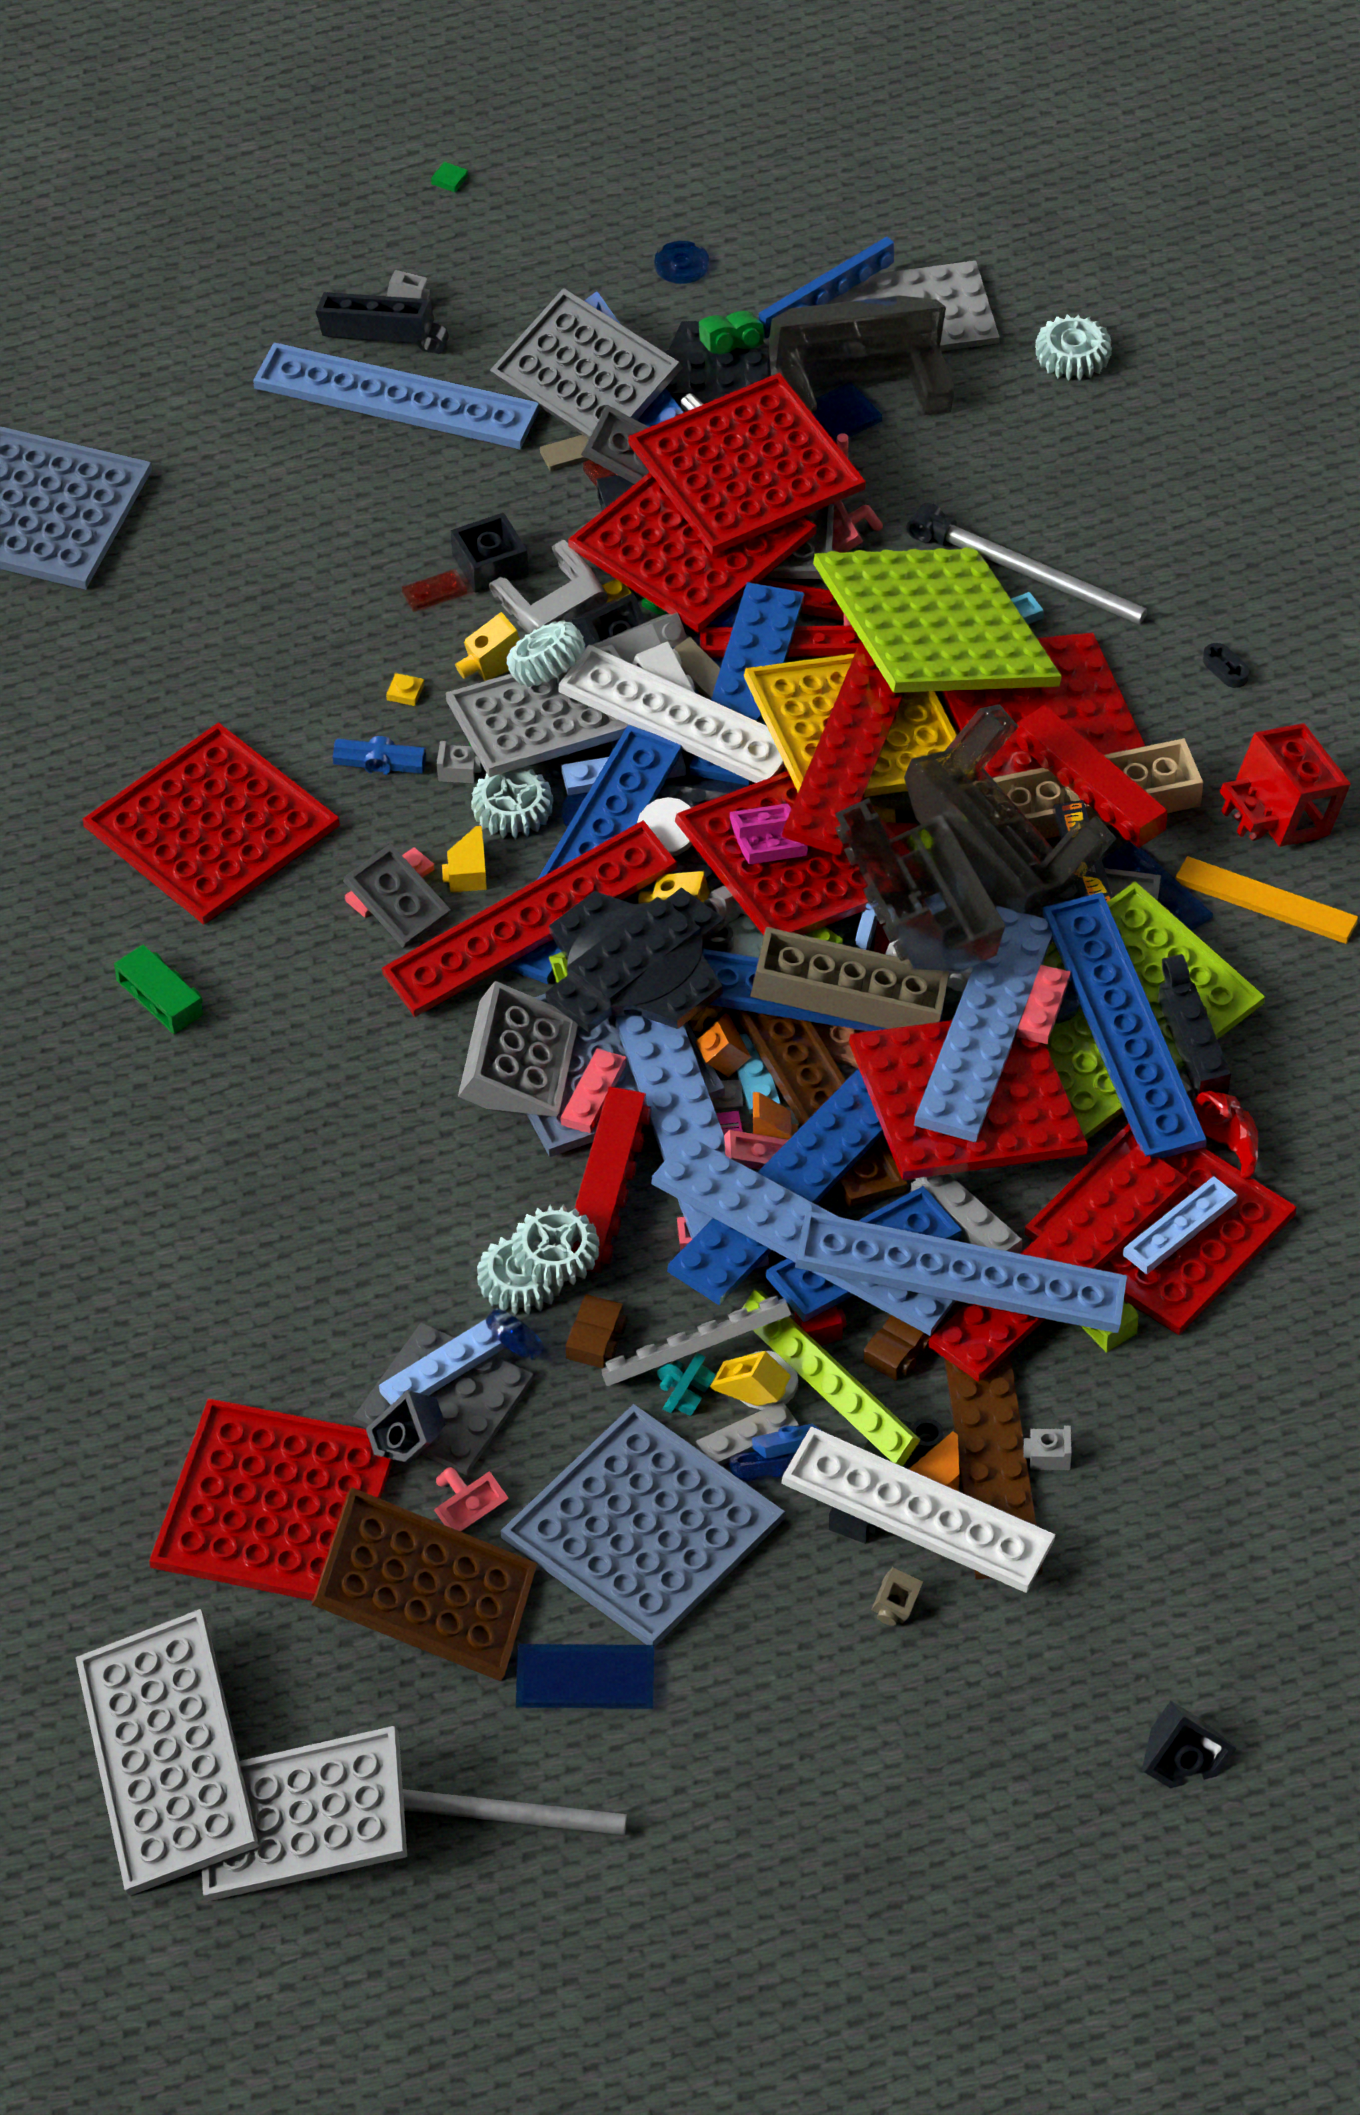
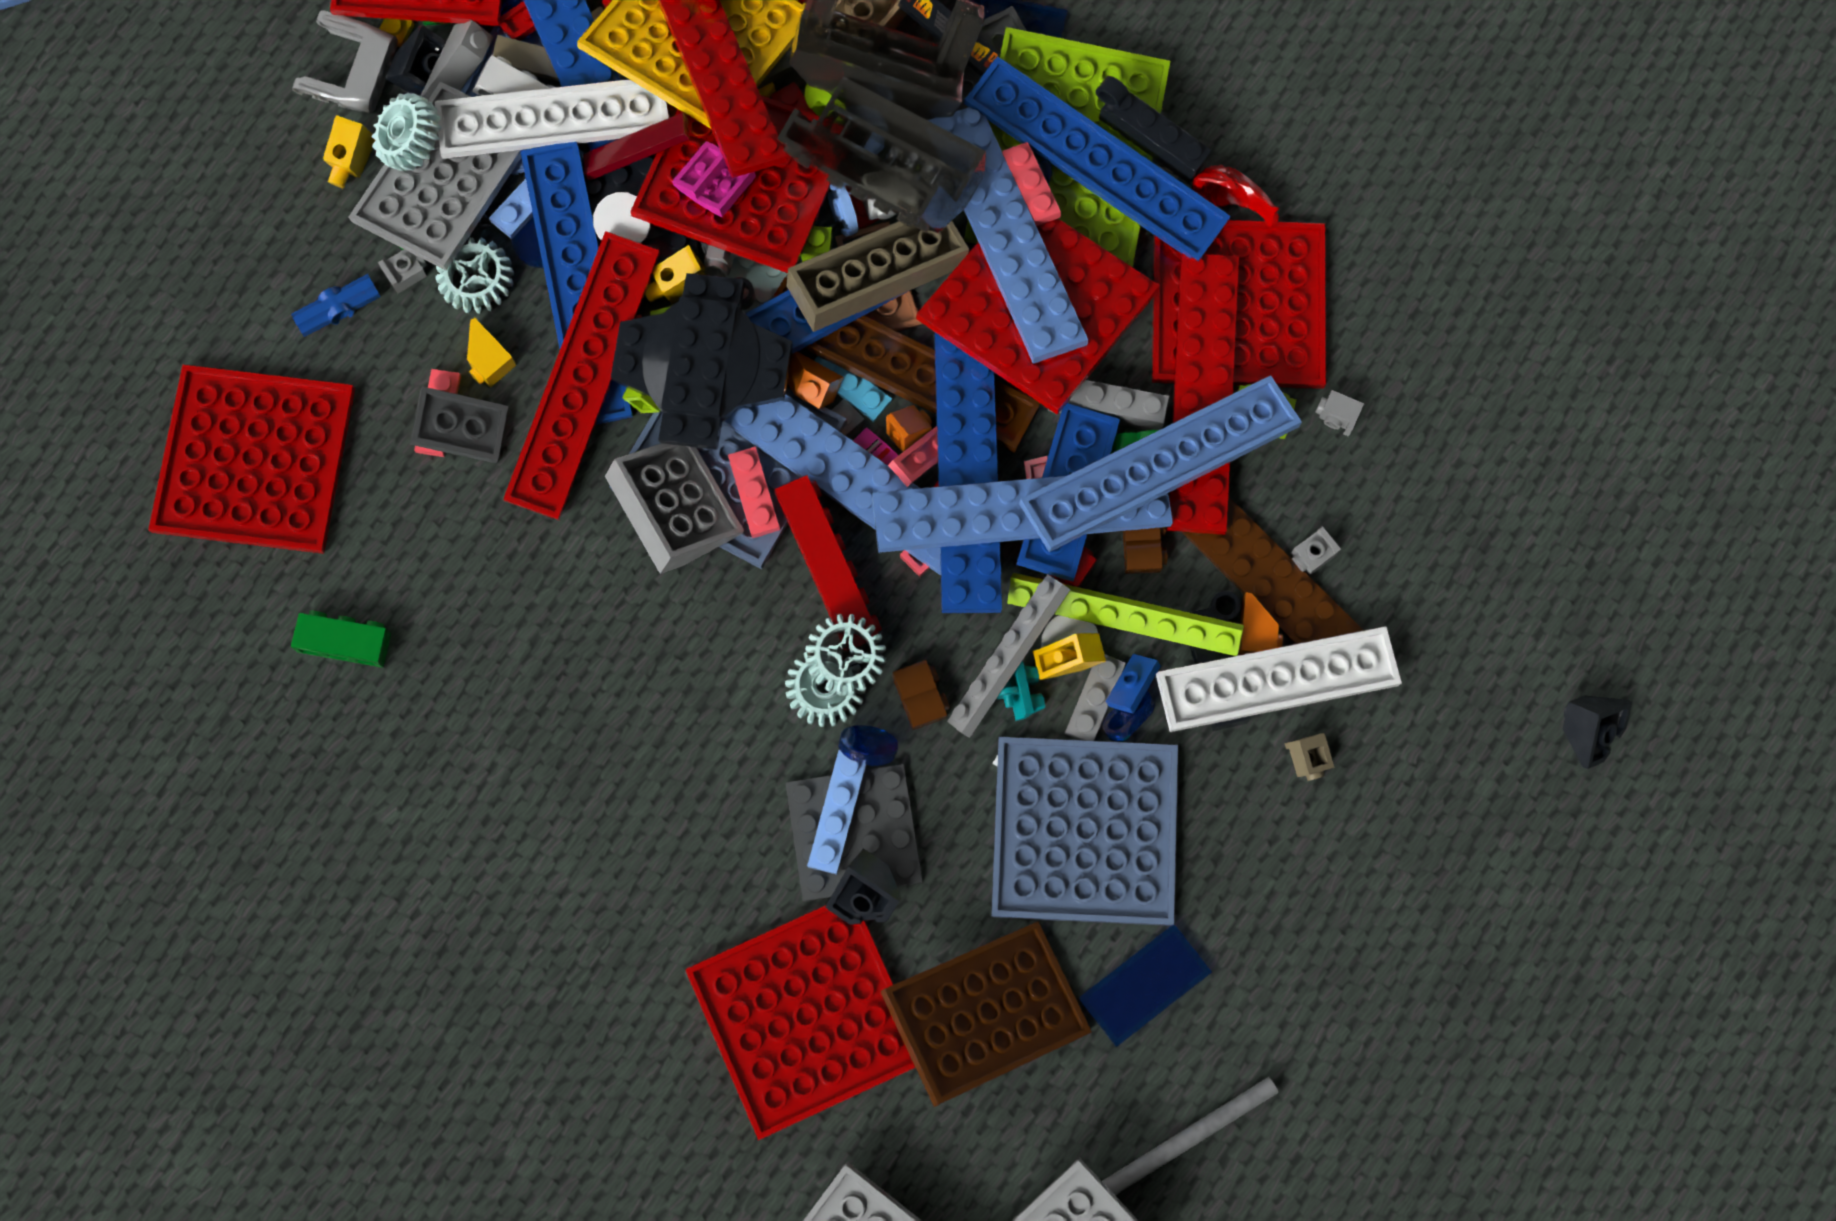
camera: 40 degrees left, 25 degrees up
yellow plate [386,673,424,706] -> none
clear red plate [402,569,467,612] -> none
coral plate [434,1467,509,1532] -> none
black brick [450,512,529,593] -> none
light blue plate [1123,1176,1237,1274] -> none
none -> dark red tile [583,112,689,181]
none -> light grey brick [1315,390,1364,436]

